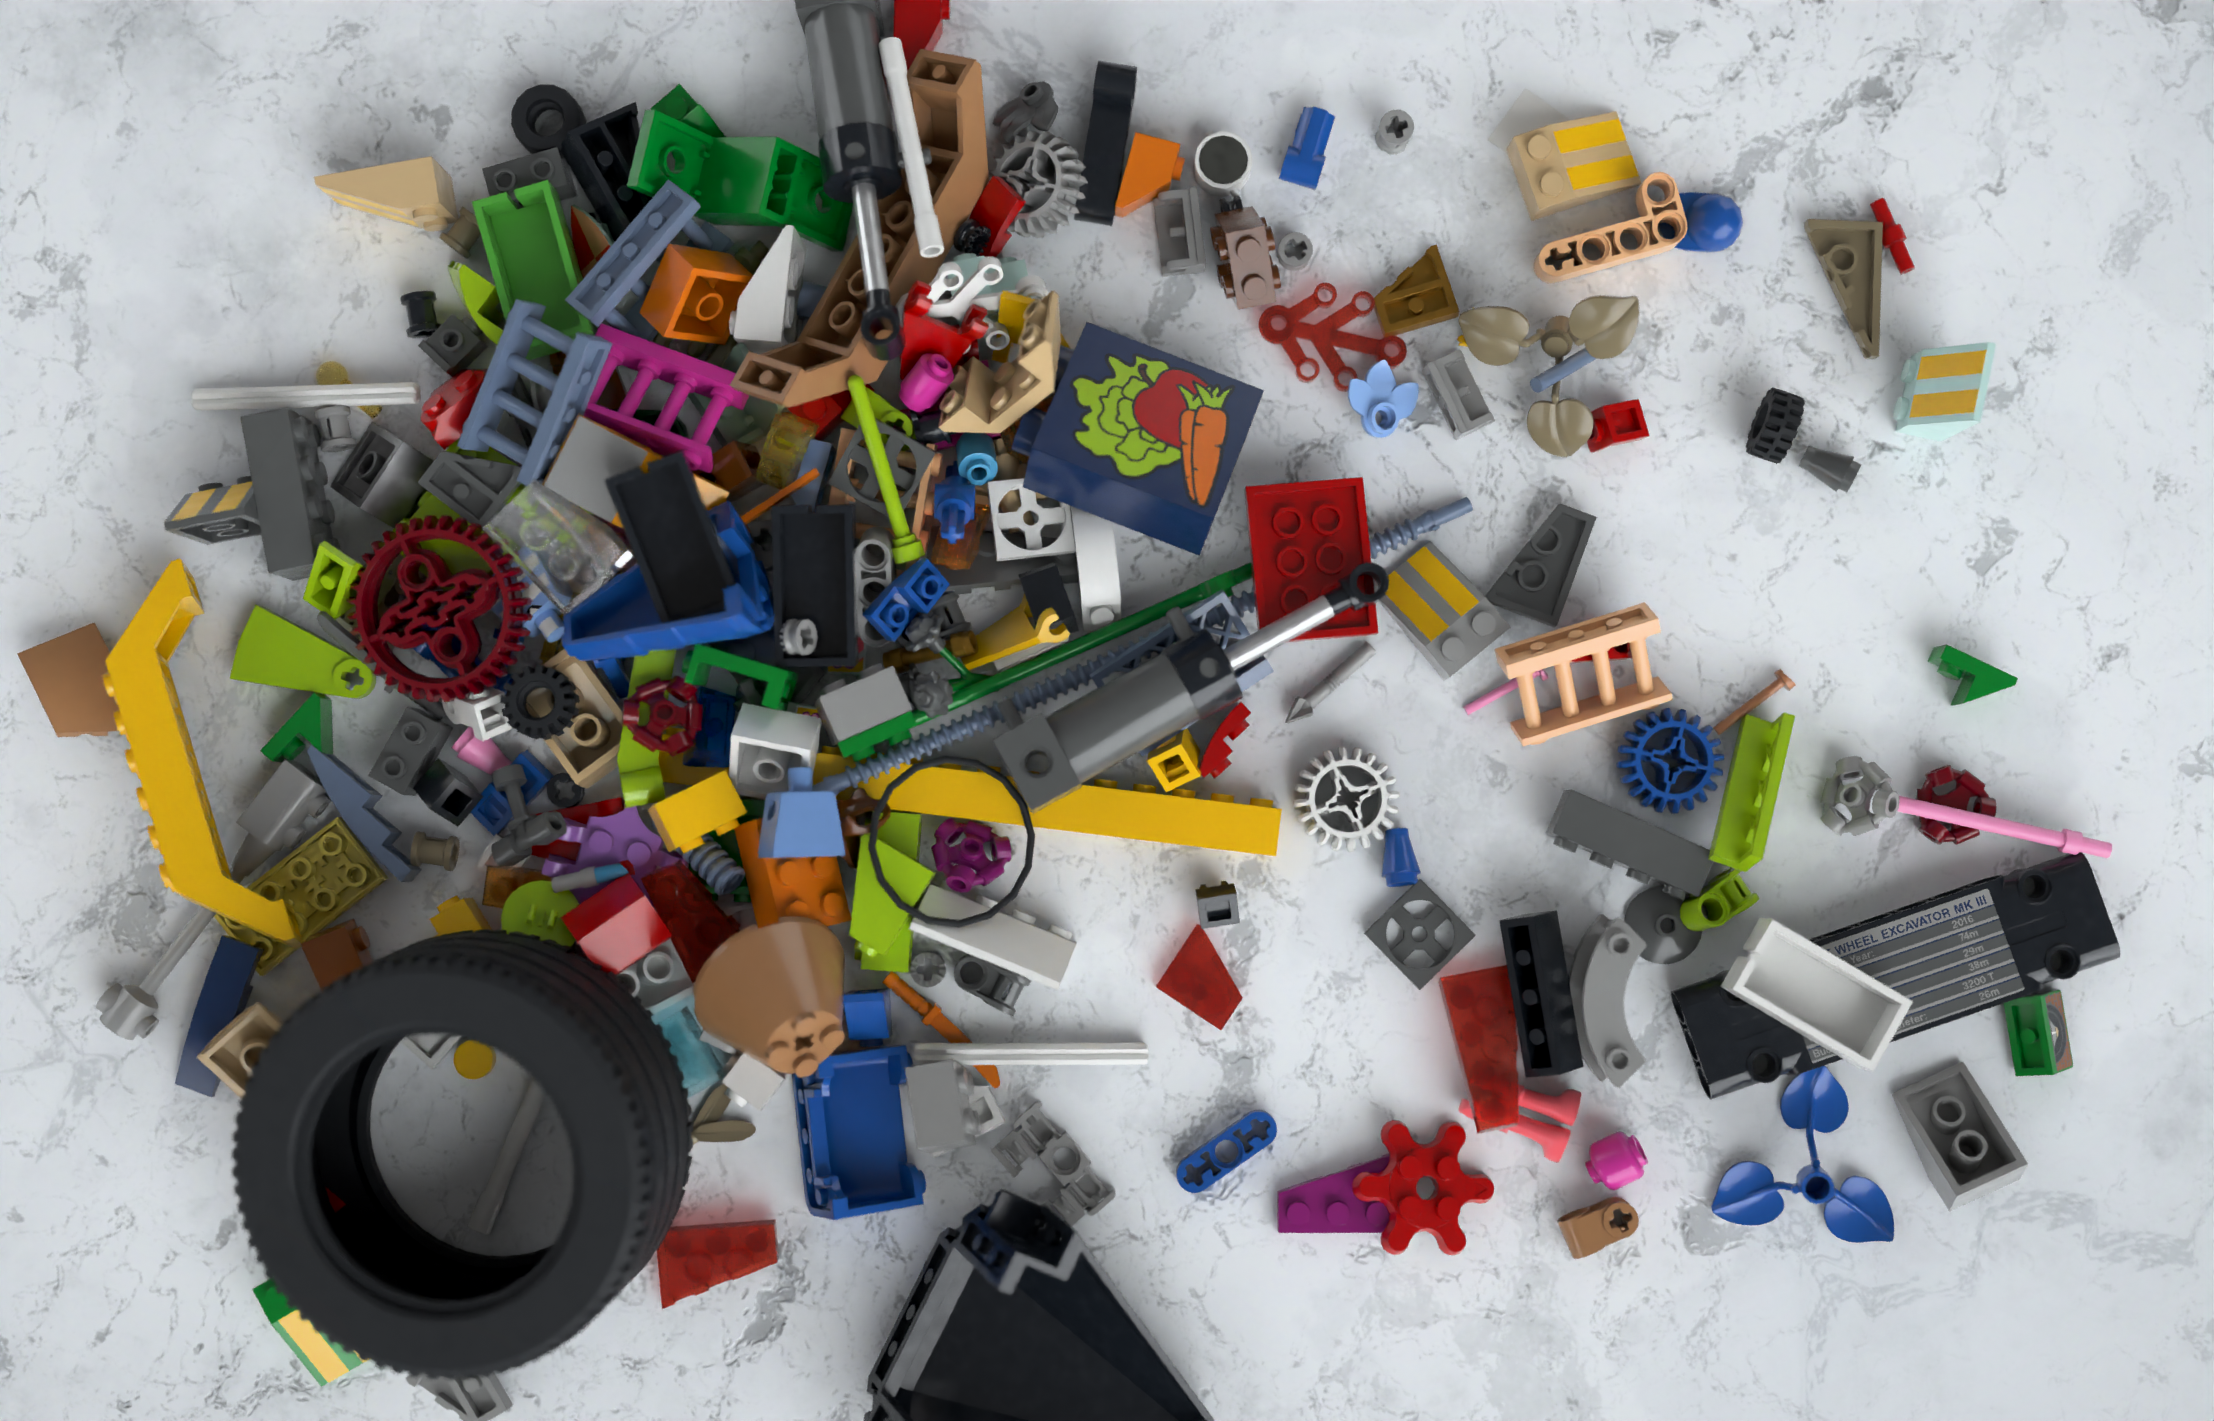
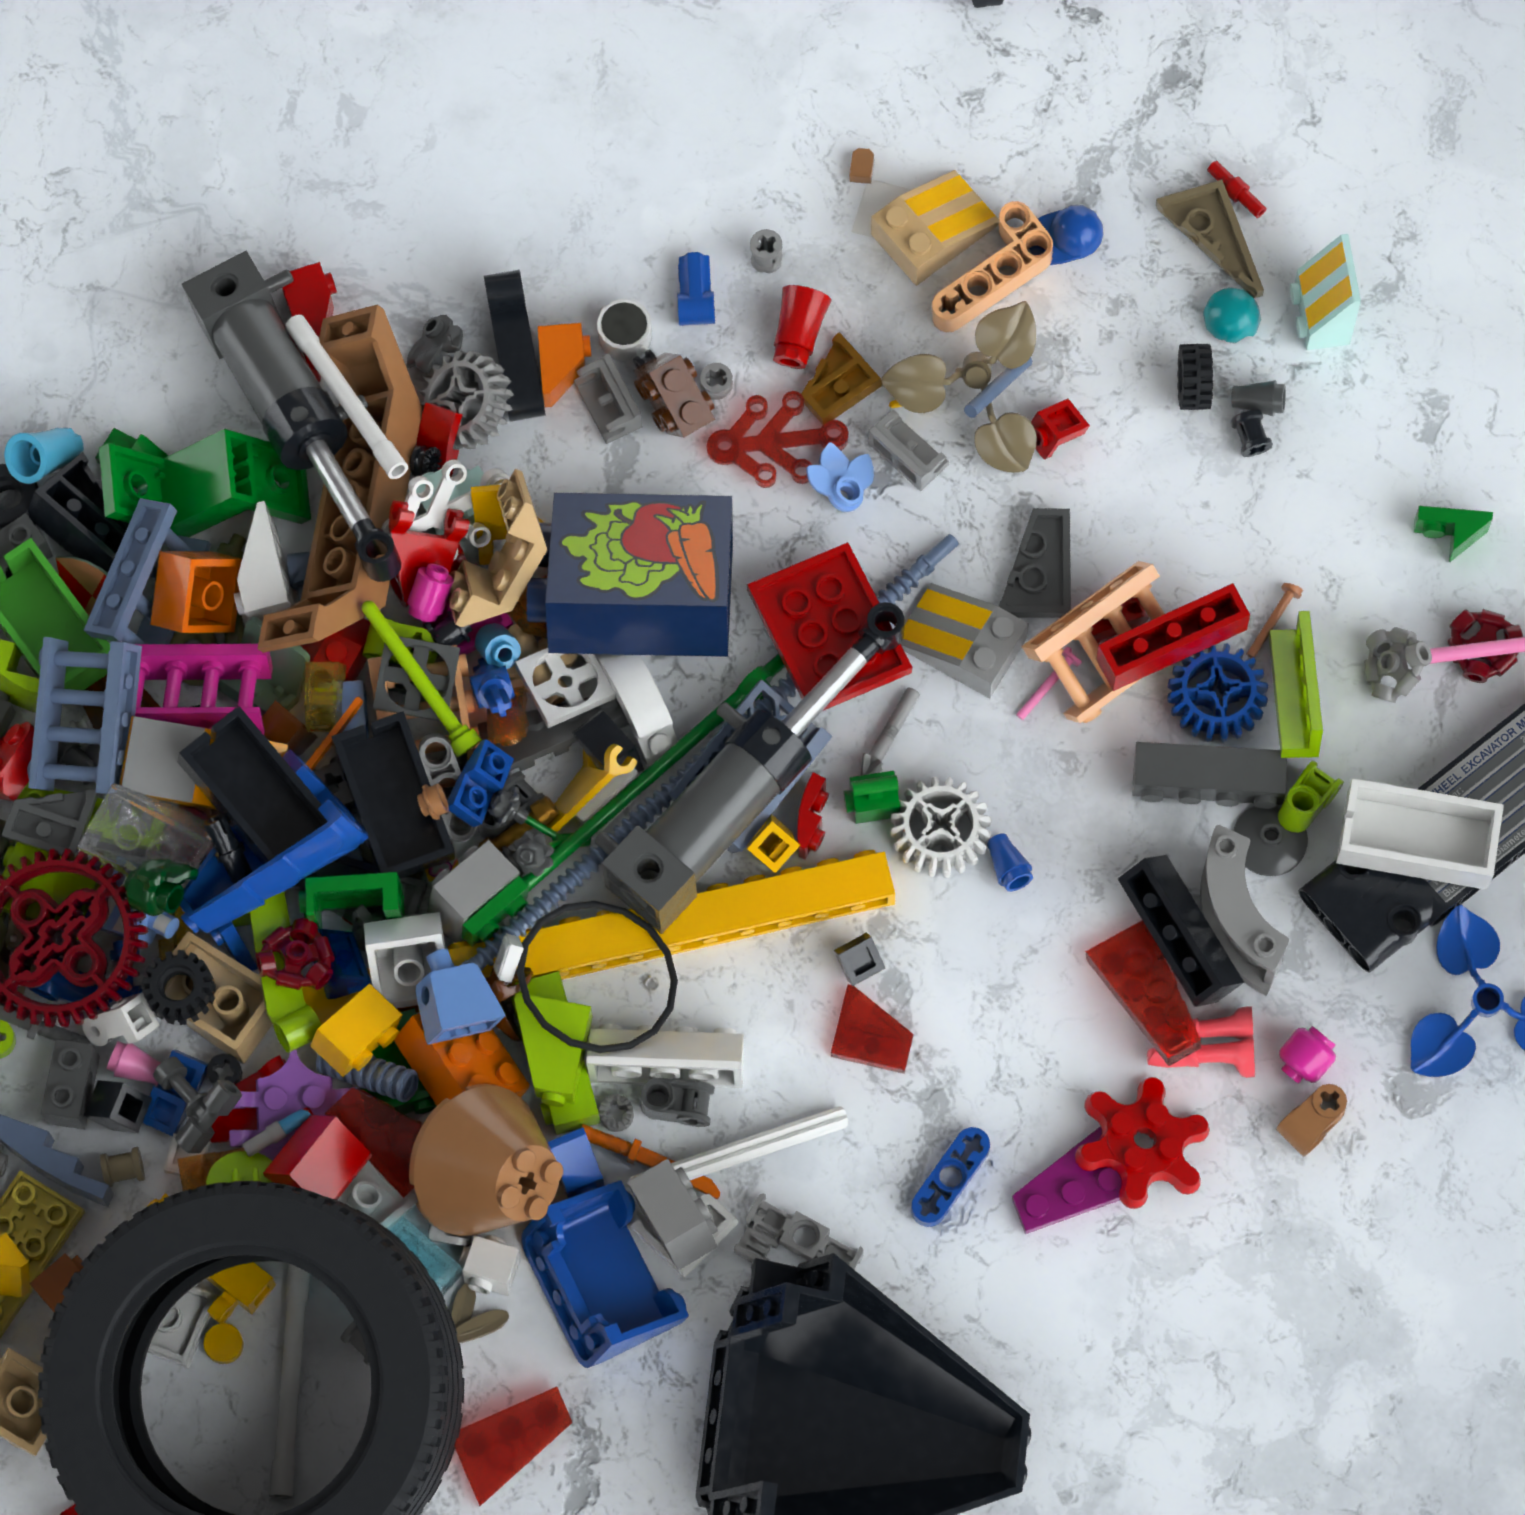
camera: 15 degrees left, 15 degrees down
light grey bush [780,619,817,655] -> none
magenta piece [931,818,1012,893] -> none
dark grey piece [1364,879,1476,990] -> none
none -> medium azure plant [4,427,84,484]
none -> dark green head [124,858,198,916]
none -> black pin [203,813,253,885]
none -> medium nougat plate [417,784,449,820]
none -> white tile [493,933,524,983]
none -> red plant [773,285,832,369]
none -> green brick [843,771,900,824]
none -> medium nougat piece [849,148,875,184]
none -> red brick [1096,583,1250,691]
none -> teal hair [1203,288,1262,343]
none -> black bush [1230,410,1273,457]

